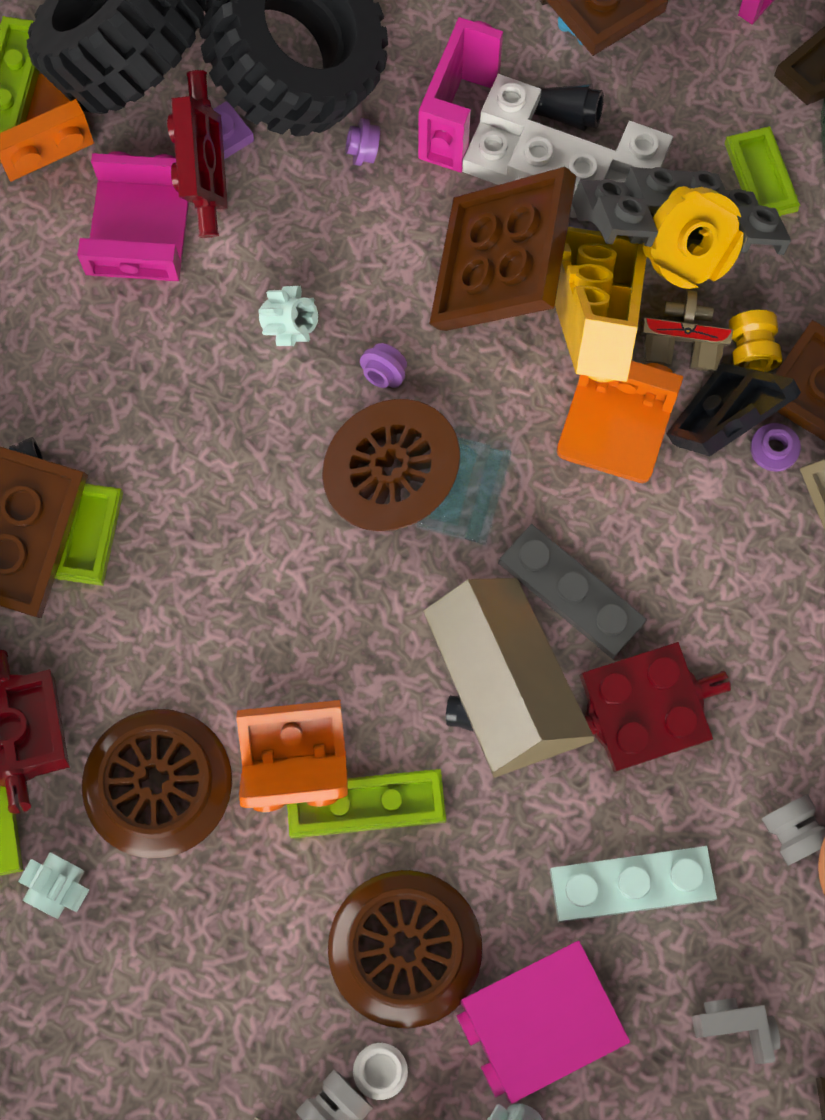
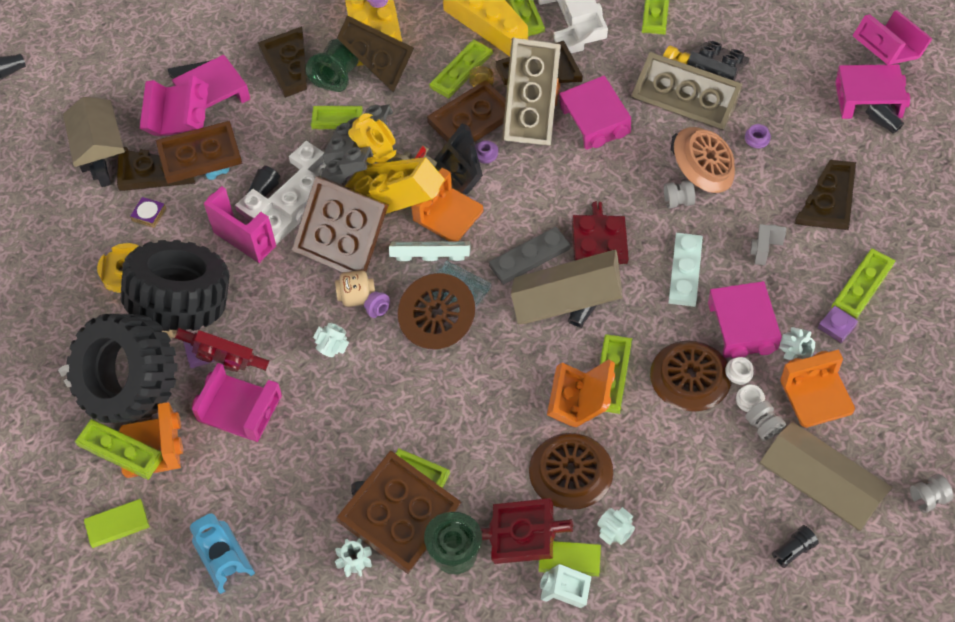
camera: 70 degrees left, 15 degrees down
medium lavender plate [345,118,380,166] -> none
yellow wheel [729,310,782,372] -> none
none -> tan head [335,270,375,307]
none -> light aqua plate [389,241,470,261]
none -> white plate [725,357,754,385]

